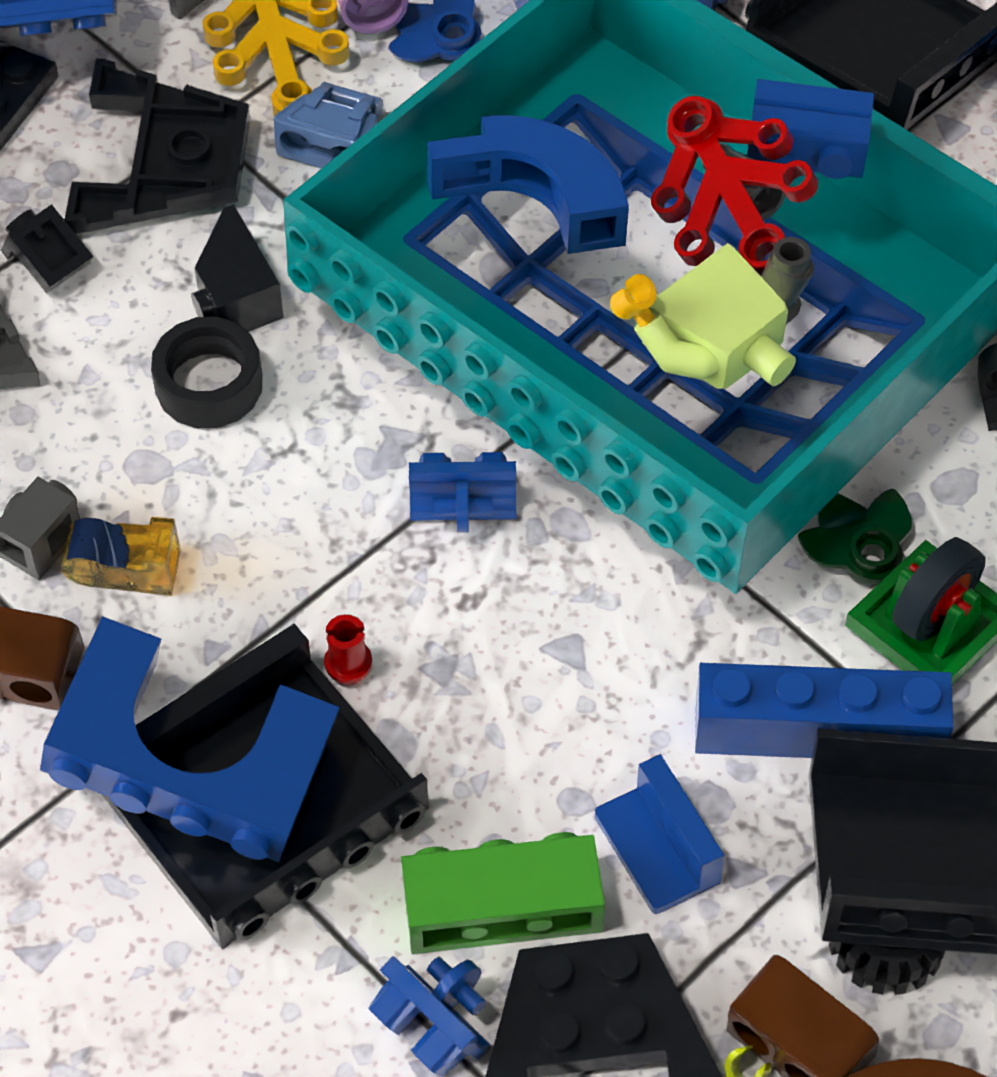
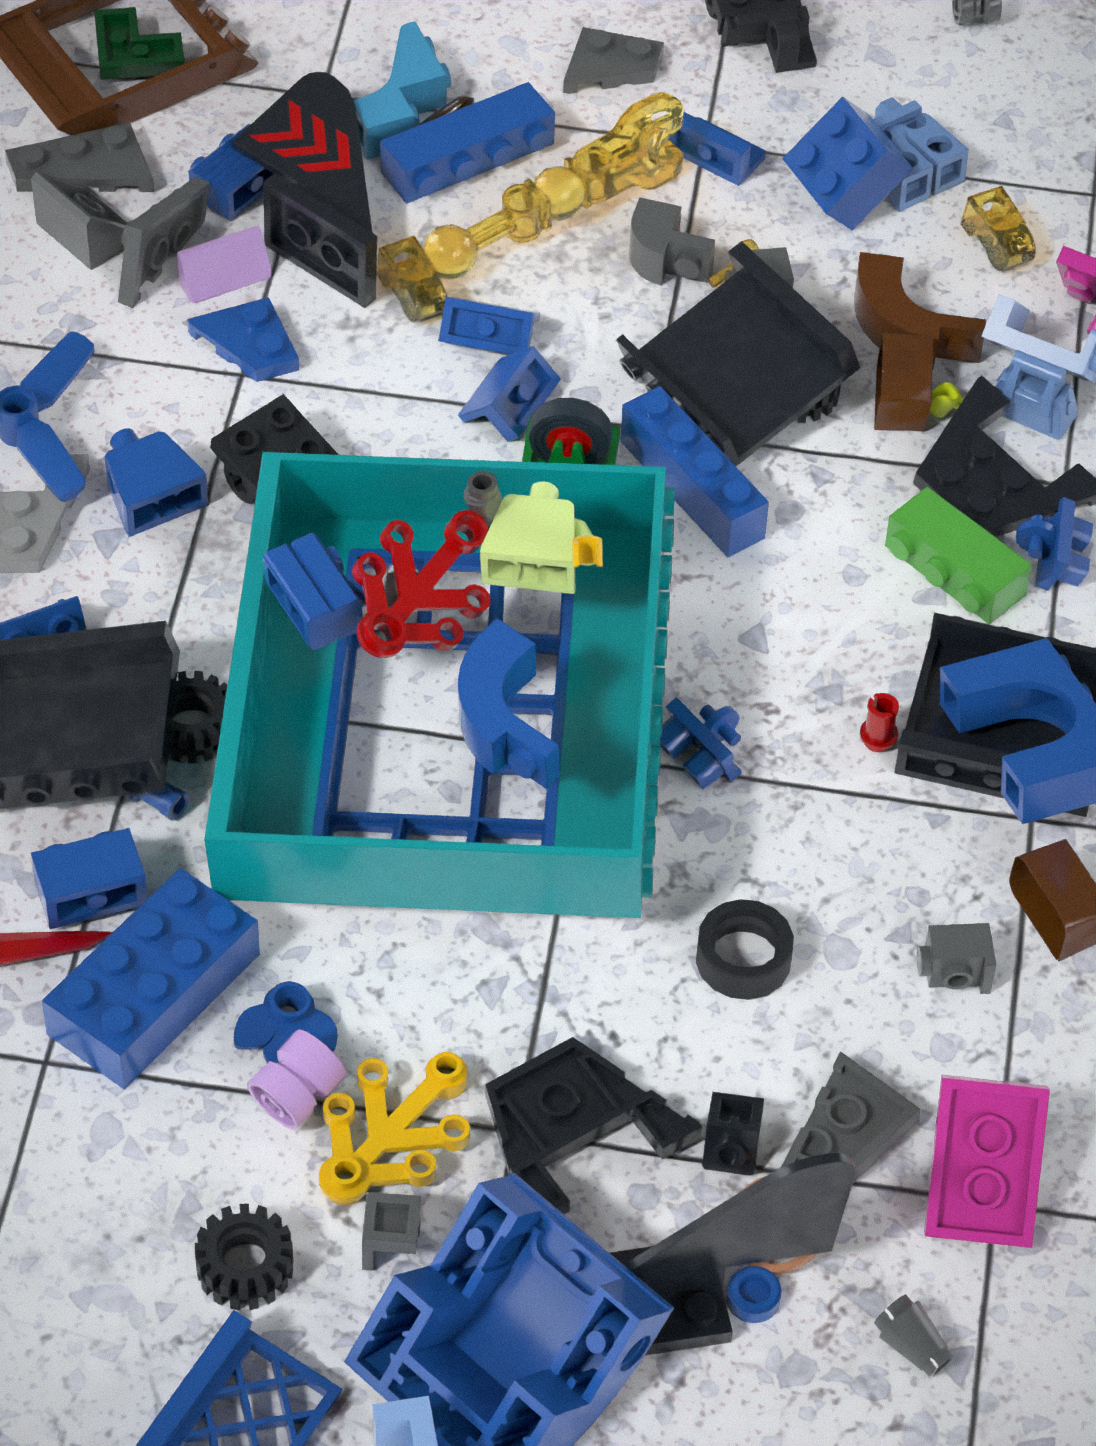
camera: 130 degrees left, 5 degrees down
clear yellow leg [61,517,181,596] -> none
black slope [191,204,284,332] -> none
medium blue piece [274,82,383,168] -> none
blue panel [595,754,724,914] -> none

